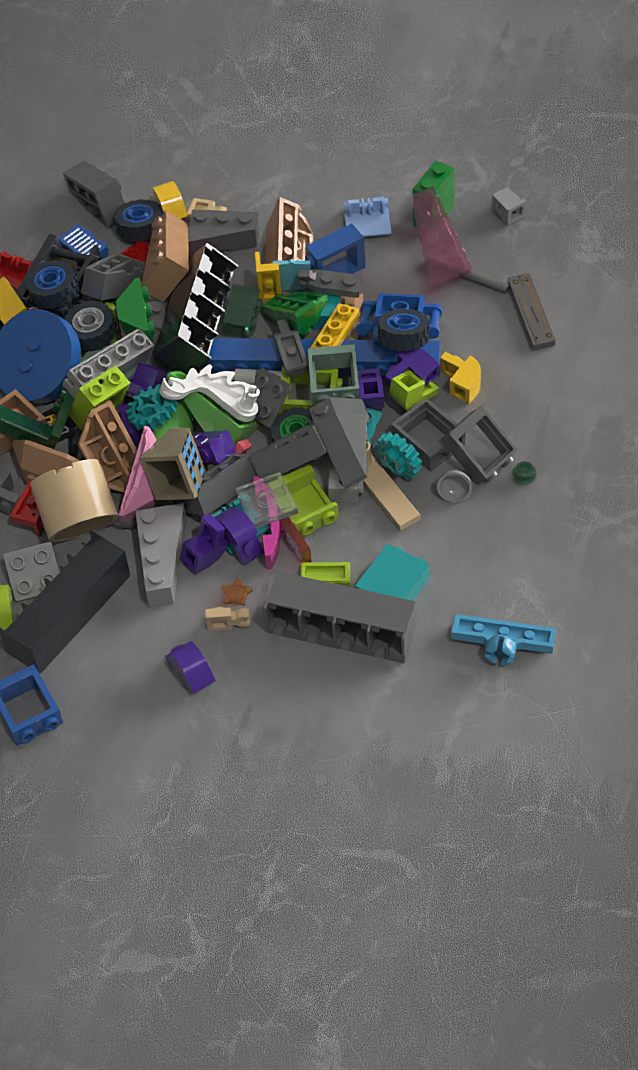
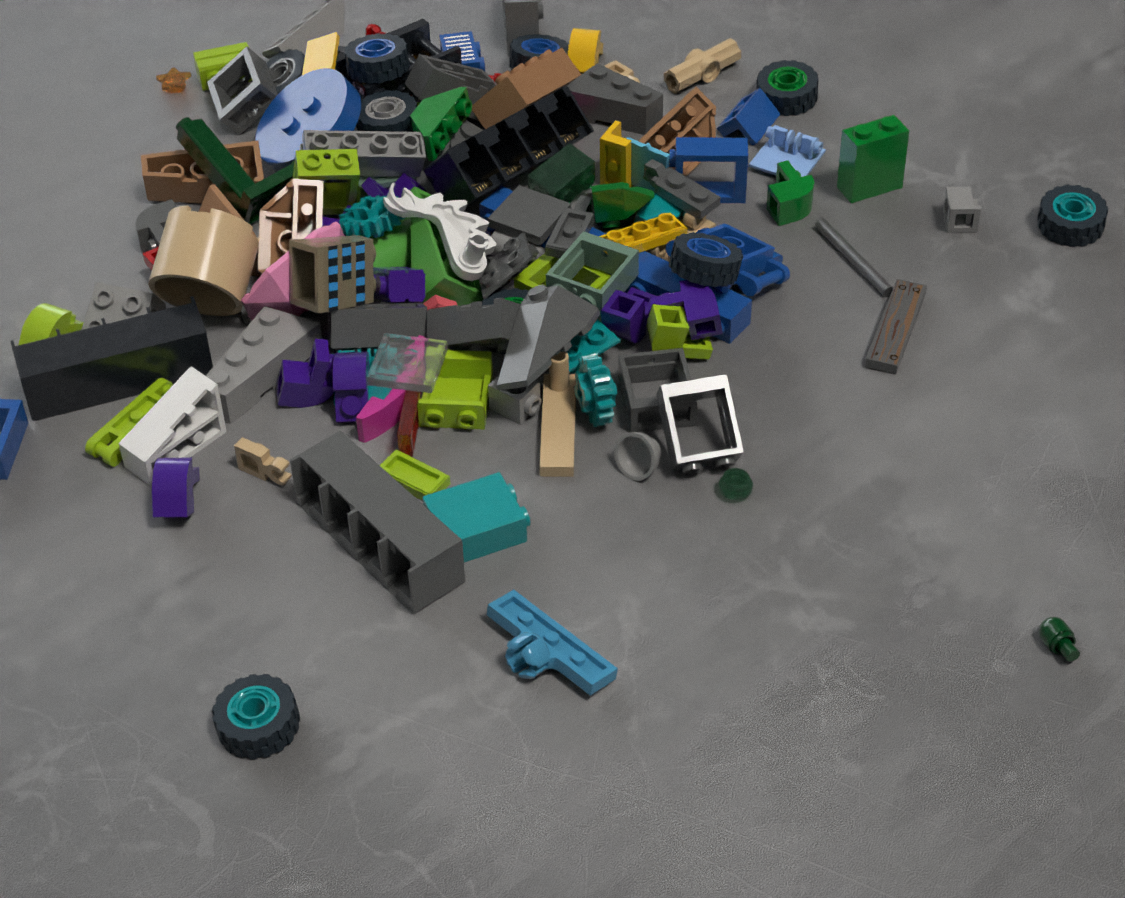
camera: 30 degrees right, 10 degrees down
clear orange plate [221,578,253,606] -> none
clear pink wedge [412,186,473,291] -> none
yellow brick [440,352,481,404] -> none
none -> lime plate [85,378,173,467]
none -> white wedge [119,366,227,486]
none -> black wheel [212,674,300,760]
none -> dark grey tile [487,185,571,246]
none -> tan piece [664,38,741,94]
none -> blue panel [717,88,780,145]
none -> black wheel [757,60,819,116]
none -> green brick [766,160,814,226]
none -> black wheel [1037,184,1108,247]

